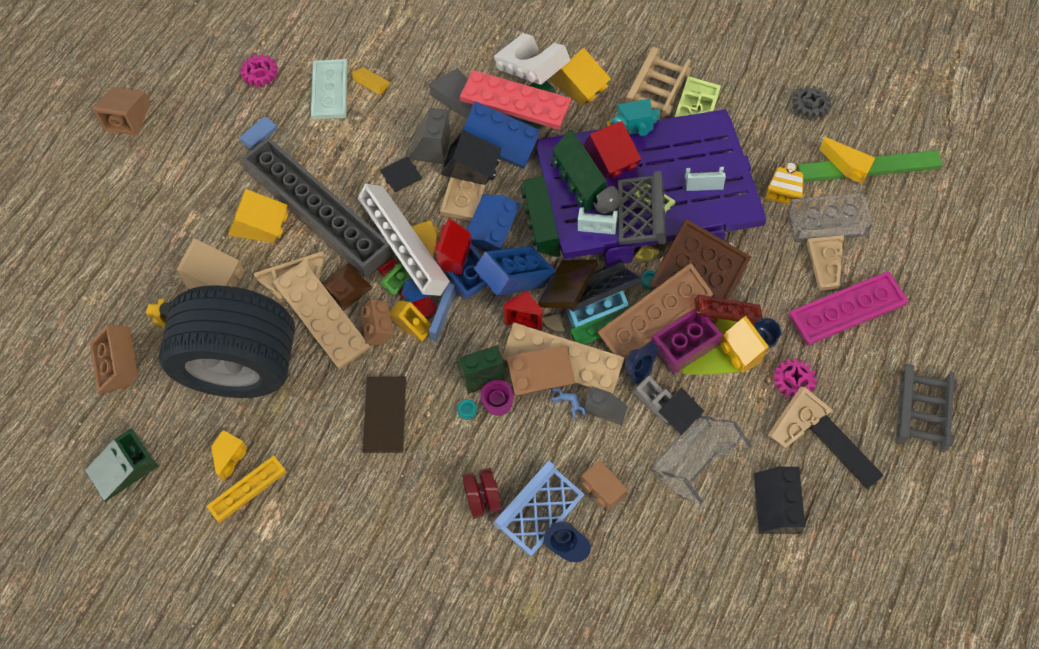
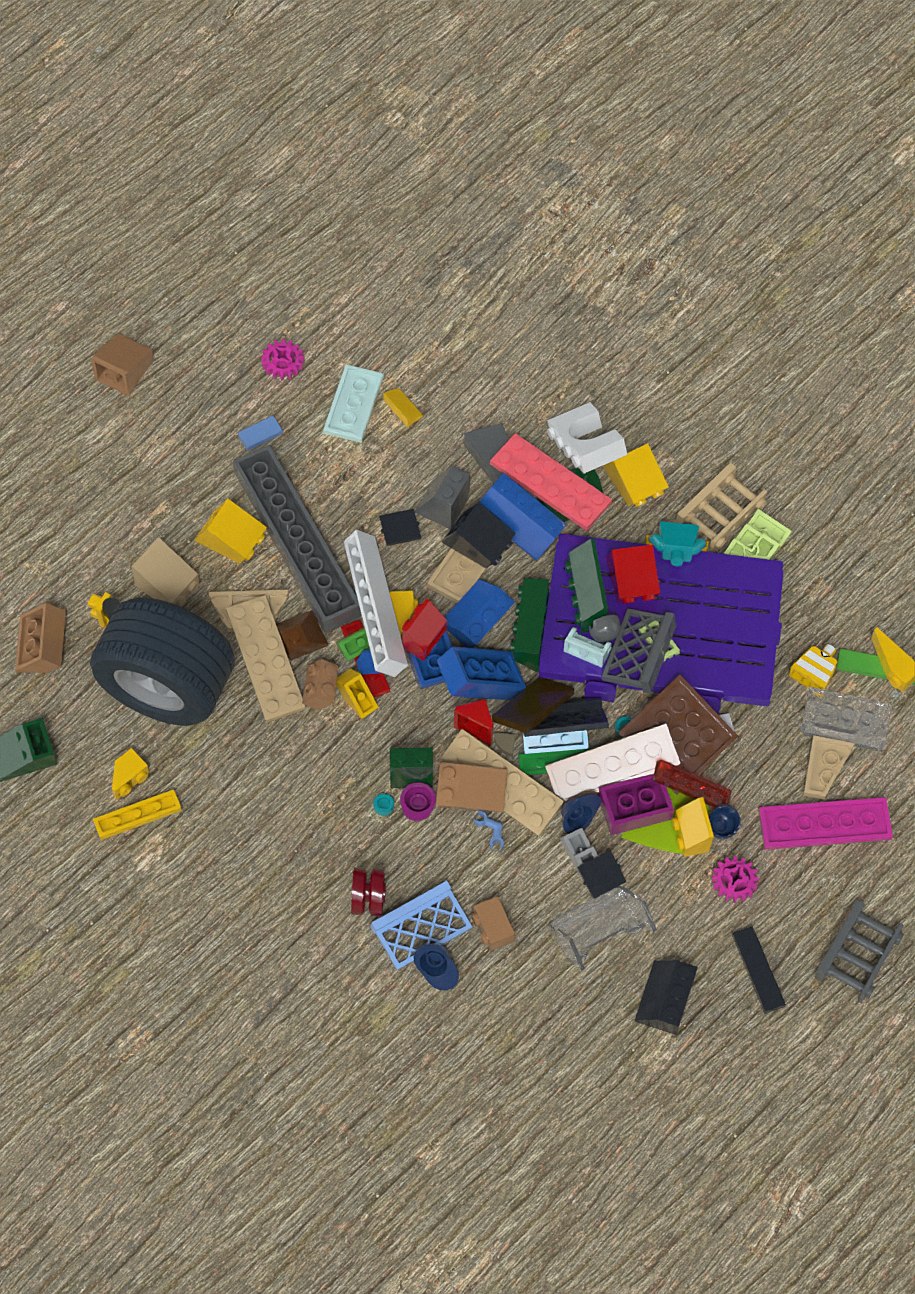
camera: 15 degrees right, 0 degrees up
dark brown tile [363,376,407,453] -> none
medium blue tile [429,283,456,342] -> none
dark grey slope [585,386,628,425] -> none
light yellow tile [634,245,660,262] -> none
light aqua hinge [685,167,726,191] -> none
tan wing [768,386,833,448] -> none
dark grey gear [792,85,831,120] -> none

